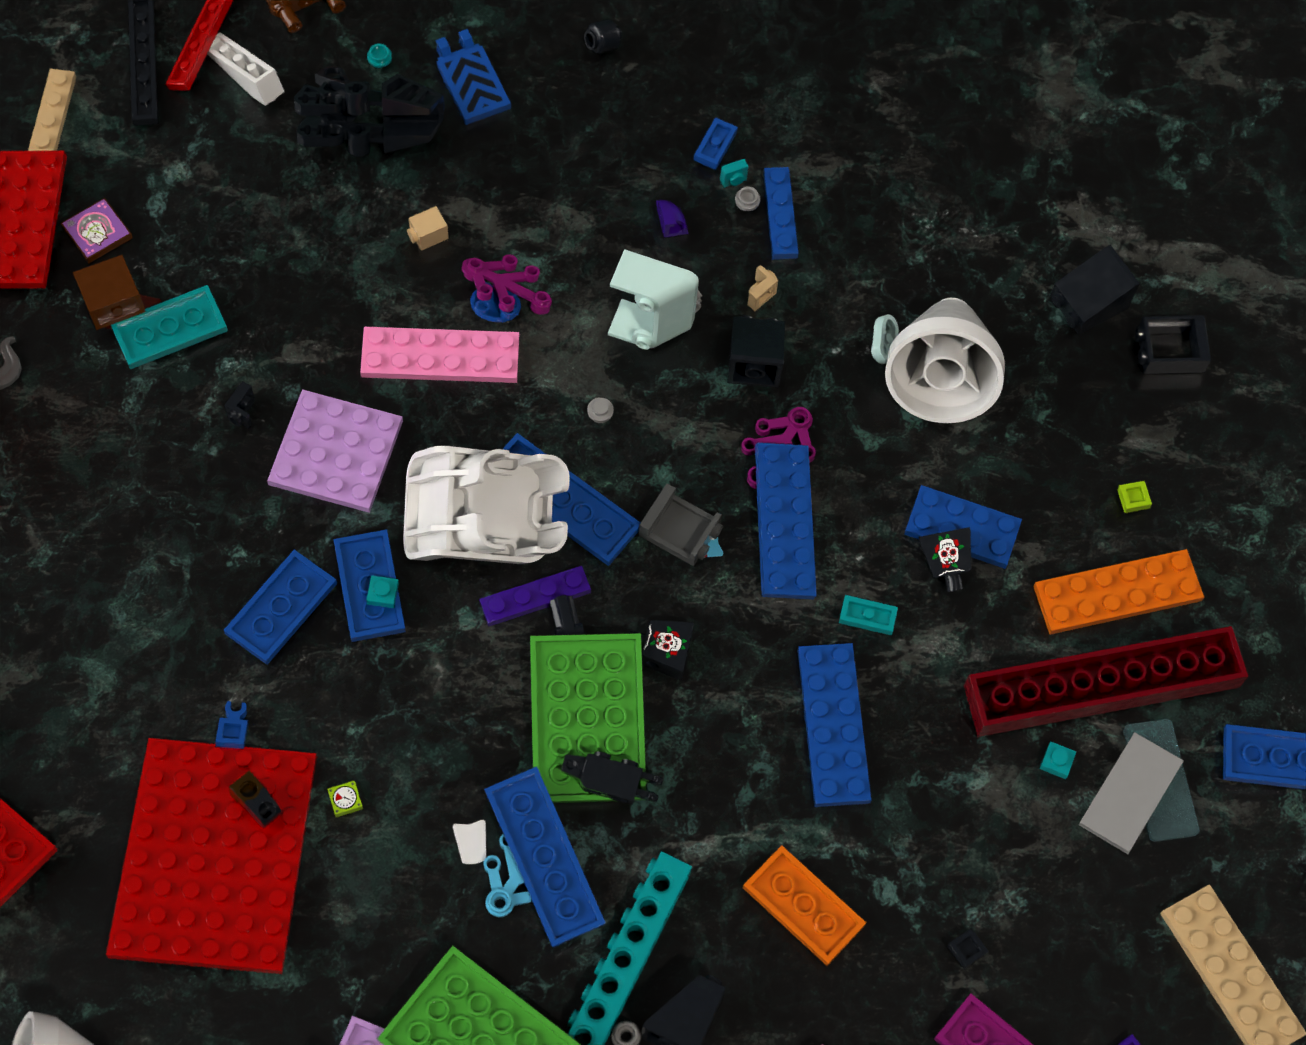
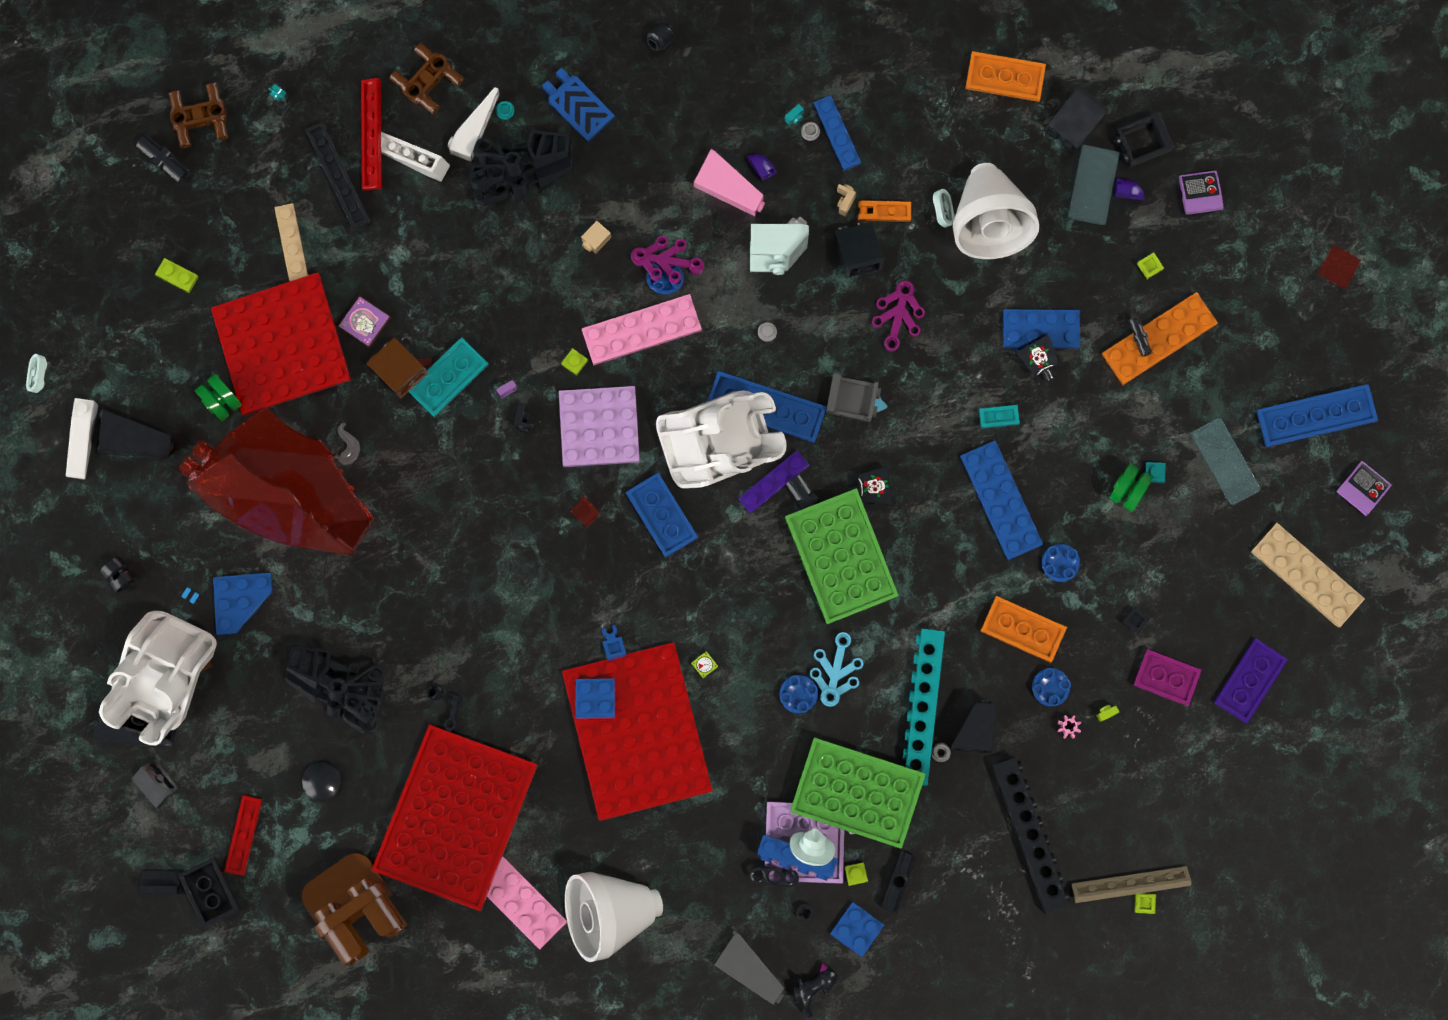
camera: 15 degrees left, 15 degrees up
blue plate [224,550,337,665] -> none
leg [229,771,282,828] -> none
teal plate [366,575,399,608] -> none
white sticker [453,820,486,864] -> none
blue plate [485,767,606,948] -> none
black hinge [561,751,663,805] -> none
blue plate [694,117,738,170] -> none
blue plate [755,442,817,599] -> none
dark red brick [964,626,1248,737] -> none
light grey tile [1079,732,1183,854] -> none
none -> white slope [448,88,499,162]
none -> medium lavender tile [497,380,517,399]
none -> lime plate [561,348,588,376]
none -> clear red panel [571,496,600,528]
none -> blue plate [576,679,615,719]
none -> bright pink slope [694,149,765,216]
none -> blue dish [779,675,818,713]
none -> orange plate [858,201,911,222]
none -> orange plate [965,51,1046,102]
none -> blue dish [1032,668,1071,706]
none -> blue dish [1042,544,1080,582]
none -> clear light blue tile [1068,145,1120,225]
none -> green wheel [1108,463,1153,513]
none -> dark purple brick [1115,178,1145,200]
none -> black pin [1128,317,1153,357]
none -> slope [1179,171,1223,215]

